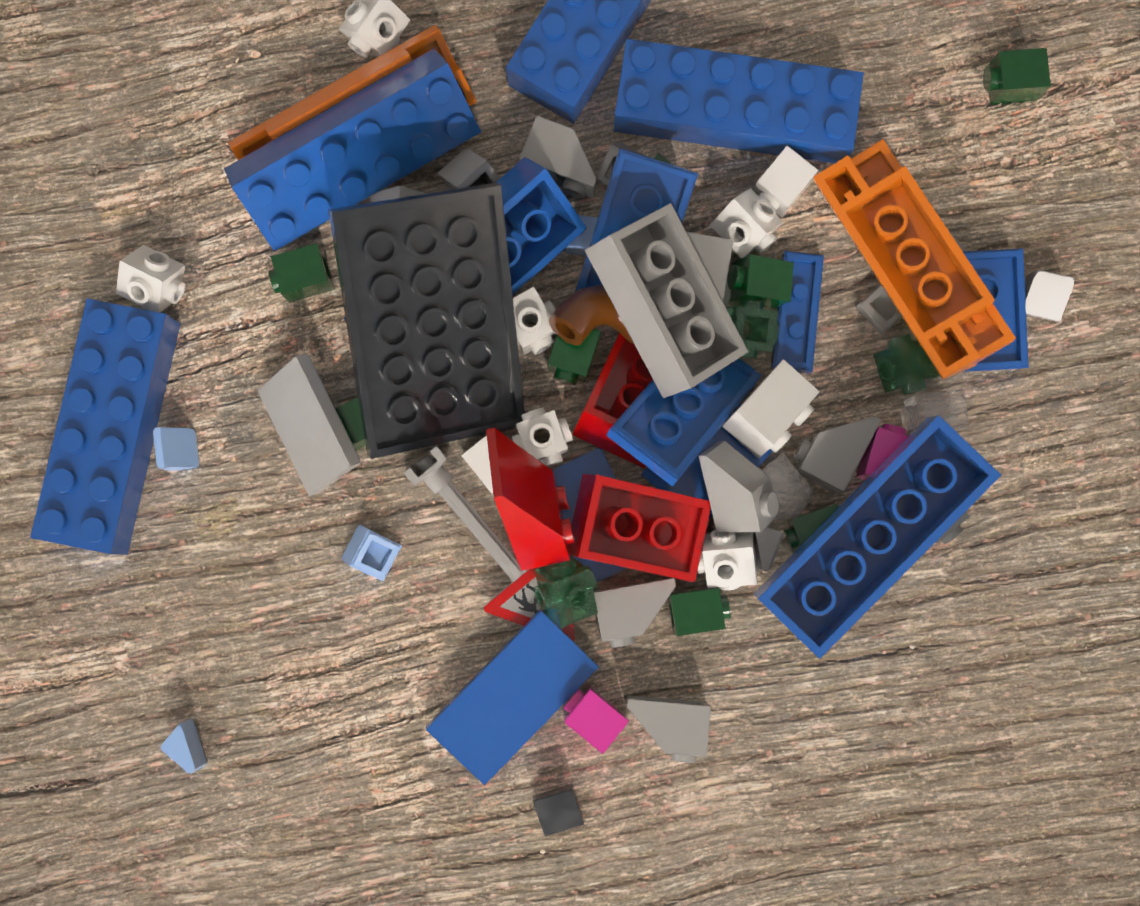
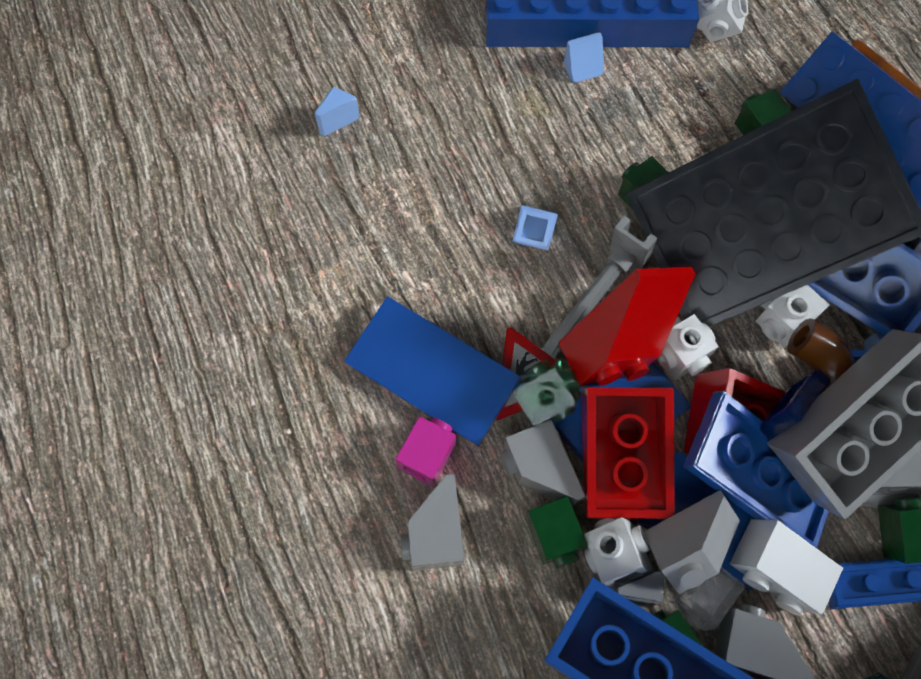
camera: 75 degrees right, 15 degrees down
light grey tile [257,353,361,497] -> none
black slope [532,784,584,837] -> none
dark green brick [548,329,601,385] -> none
clear green brick [726,300,779,359] -> none
none -> clear blue tile [759,369,829,440]

